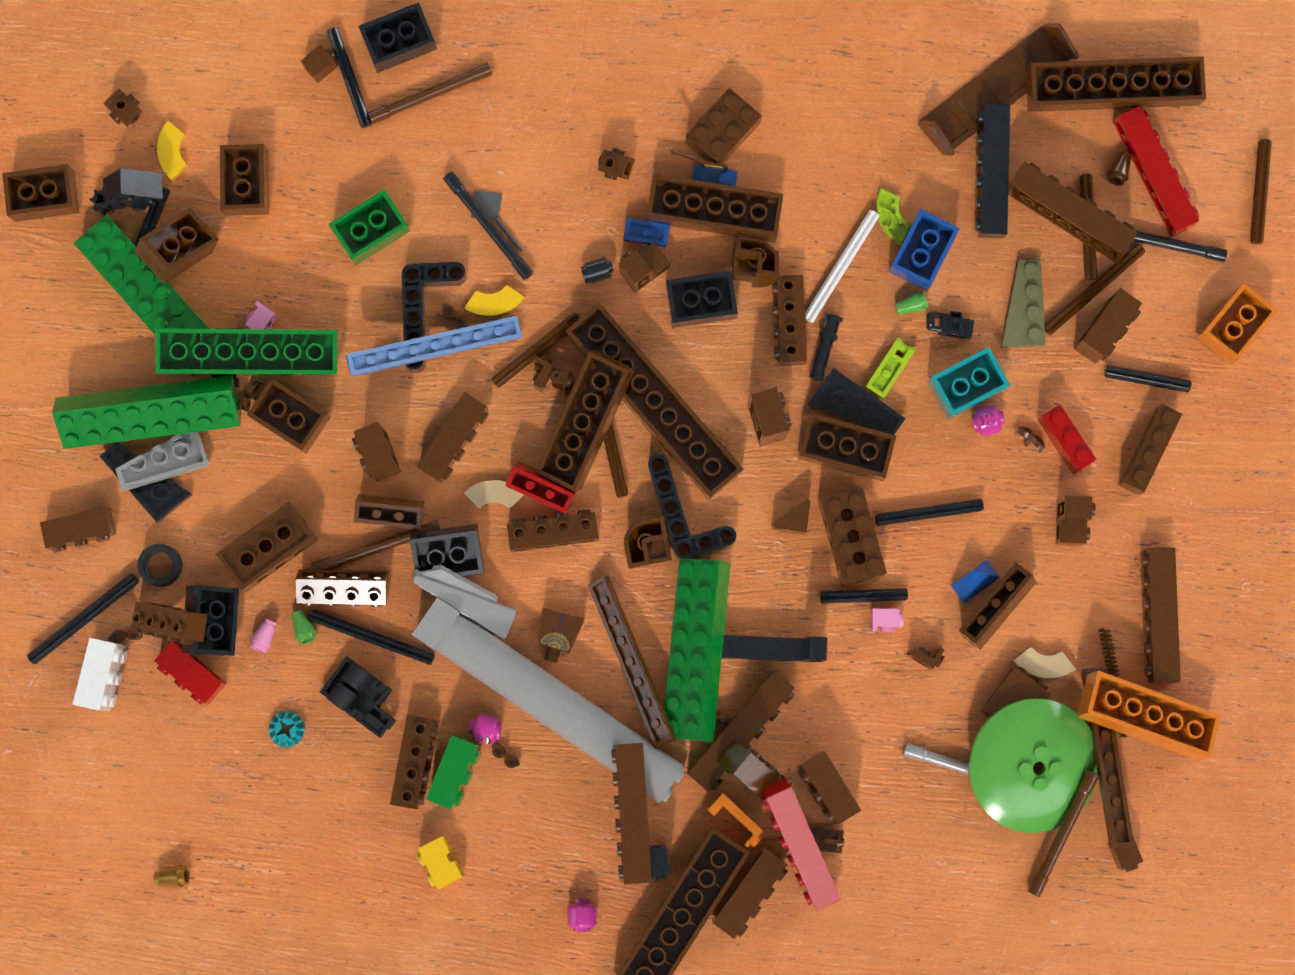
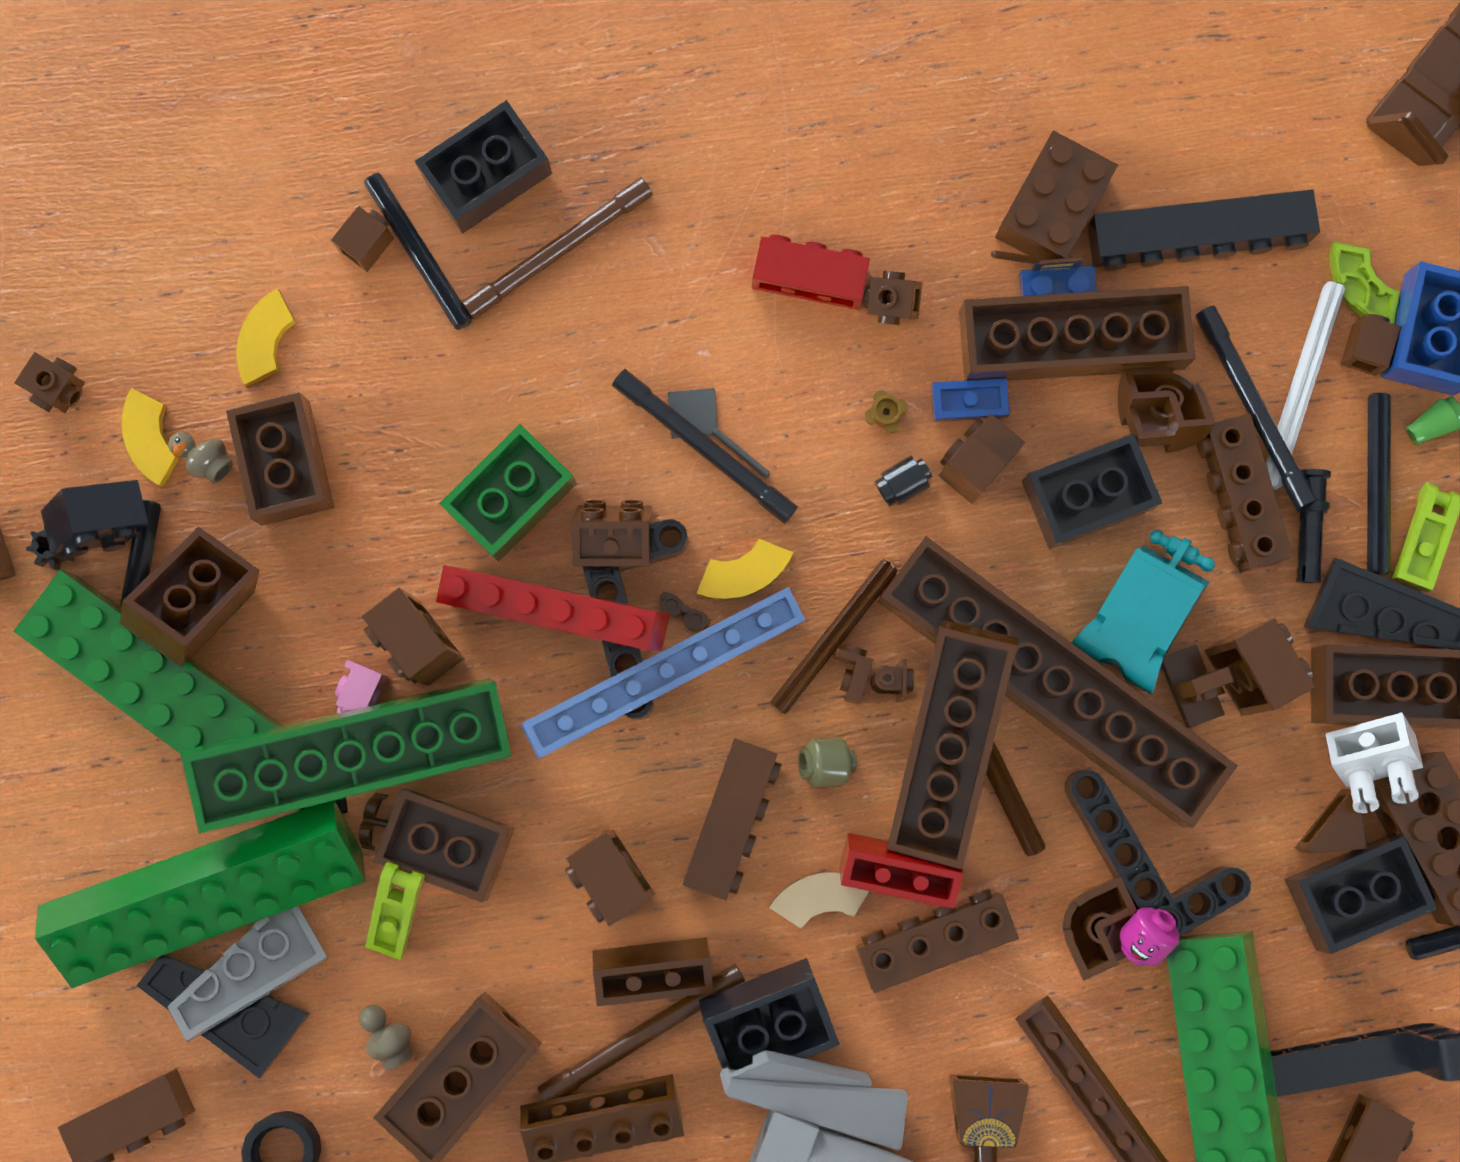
camera: 10 degrees left, 0 degrees up
none -> dark tan animal [168,432,233,484]
none -> yellow tile [236,288,296,388]
none -> dark tan animal [359,1005,412,1070]
none -> reddish brown brick [361,588,464,686]
none -> lime plate [365,861,425,961]
none -> red brick [436,565,670,651]
none -> reddish brown bracket [572,500,652,566]
none -> red brick [752,234,870,310]
none -> olive head [798,737,857,788]
none -> pearl gold plate [865,391,908,433]
none -> teal piece [1071,530,1215,695]
none -> black brick [1087,189,1320,271]
none -> dark pink head [1120,907,1180,966]
none -> reddish brown bracket [1161,645,1234,728]
none -> black piece [1195,306,1318,511]
none -> black brick [1285,835,1437,954]
none -> white brick [1325,713,1423,813]
none -> reddish brown brick [1340,314,1401,376]
none -> black axle [1367,392,1391,575]

